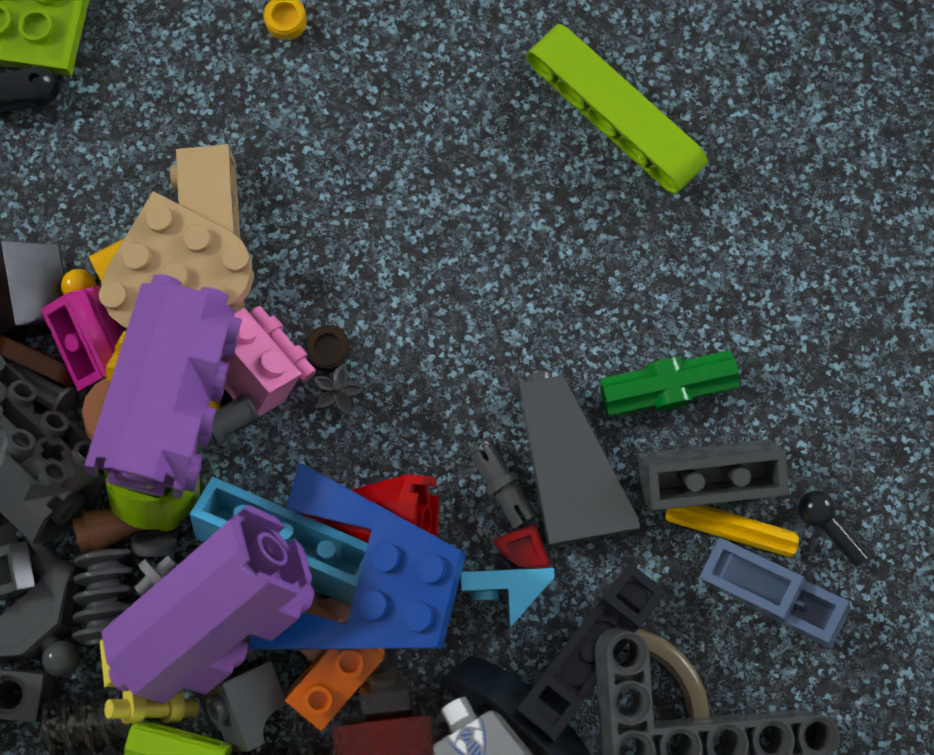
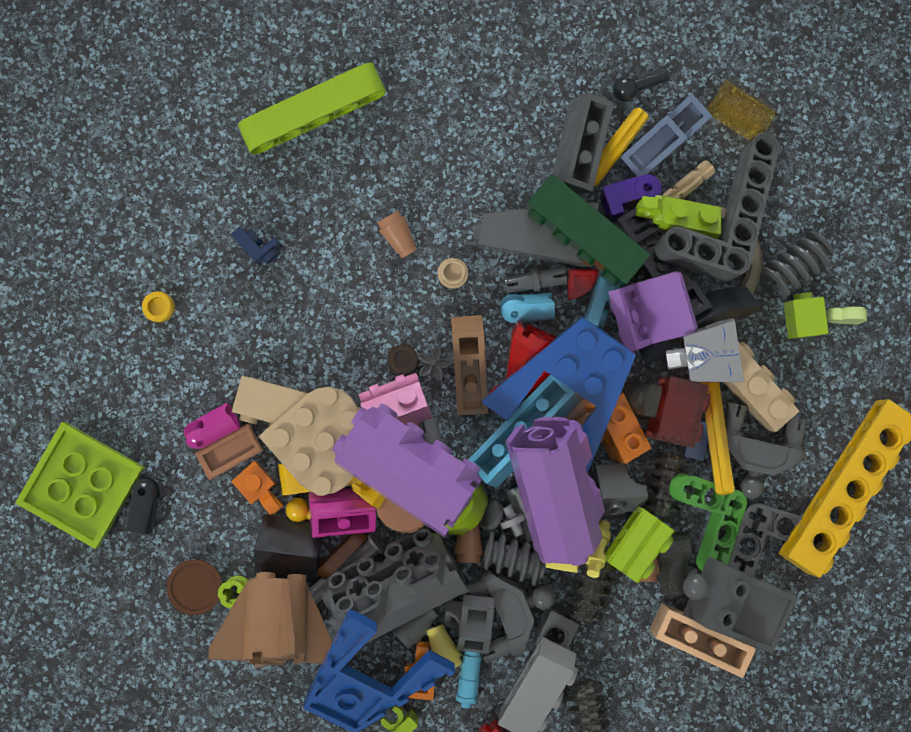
camera: 70 degrees left, 10 degrees up
green piece [599,350,740,418] -> none
none -> dark pink piece [184,403,241,449]
none -> nougat tile [195,423,263,480]
none -> dark blue bracket [231,226,283,266]
none -> orange plate [231,461,284,515]
none -> nougat cone [377,211,417,258]
none -> tan plate [438,258,468,289]
none -> medium nougat slope [451,315,488,416]
none -> medium azure piece [500,293,555,323]
none -> dark green brick [525,173,650,287]
none -> dark purple leg [599,174,661,223]
none -> medium lavender bracket [608,271,698,351]
none -> lime hinge [636,195,721,239]
none -> tan axle [662,160,715,199]
none -> clear yellow slope [707,80,776,141]

